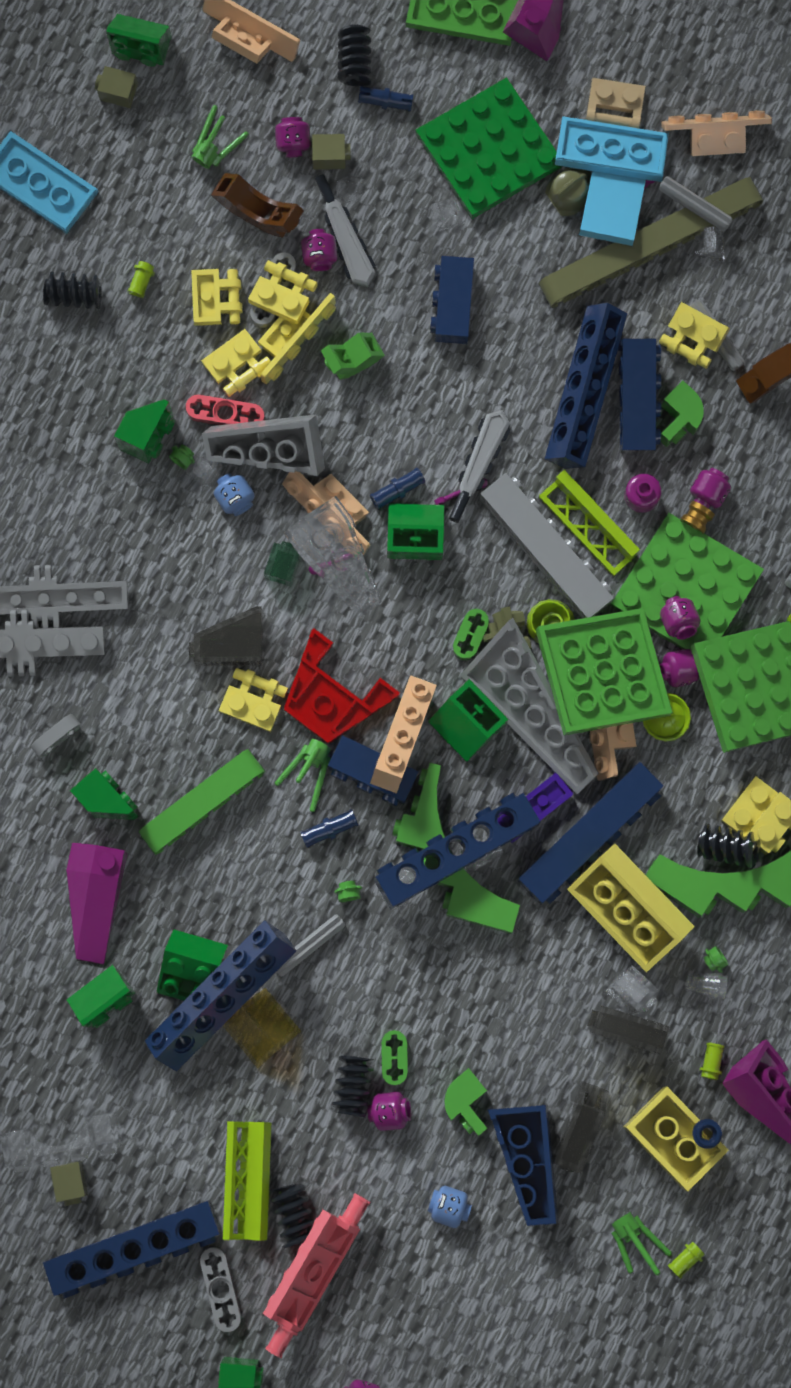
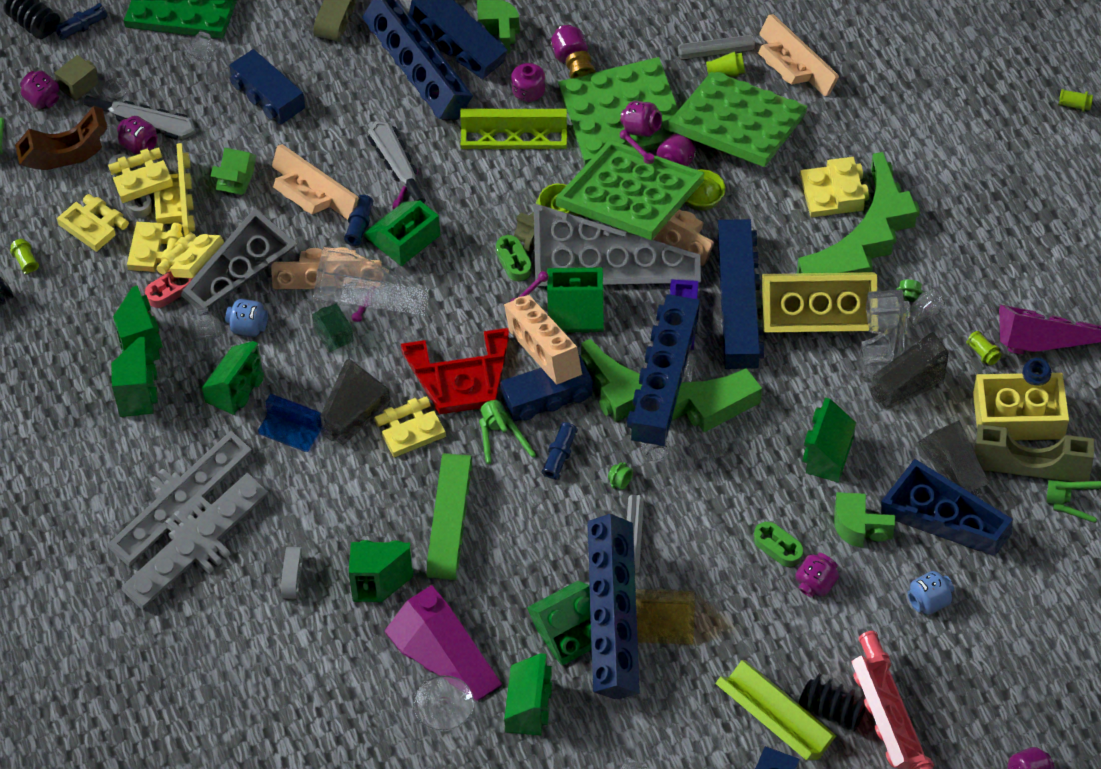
camera: 45 degrees left, 25 degrees down
bright green plate [169,445,195,470] -> none
black piece [331,1055,374,1117] -> none
light grey brick [480,473,614,619] -> none
black piece [697,823,761,868] -> none
none -> green slope [111,337,158,417]
none -> light yellow plate [157,232,224,278]
none -> green slope [202,341,264,415]
none -> clear blue panel [258,393,323,452]
none -> light nougat bracket [272,144,359,220]
none -> clear dish [413,675,474,731]
none -> magenta hinge [510,271,549,302]
none -> magenta hinge [620,130,654,164]
none -> green slope [802,397,856,483]
none -> olive arch [972,424,1094,482]

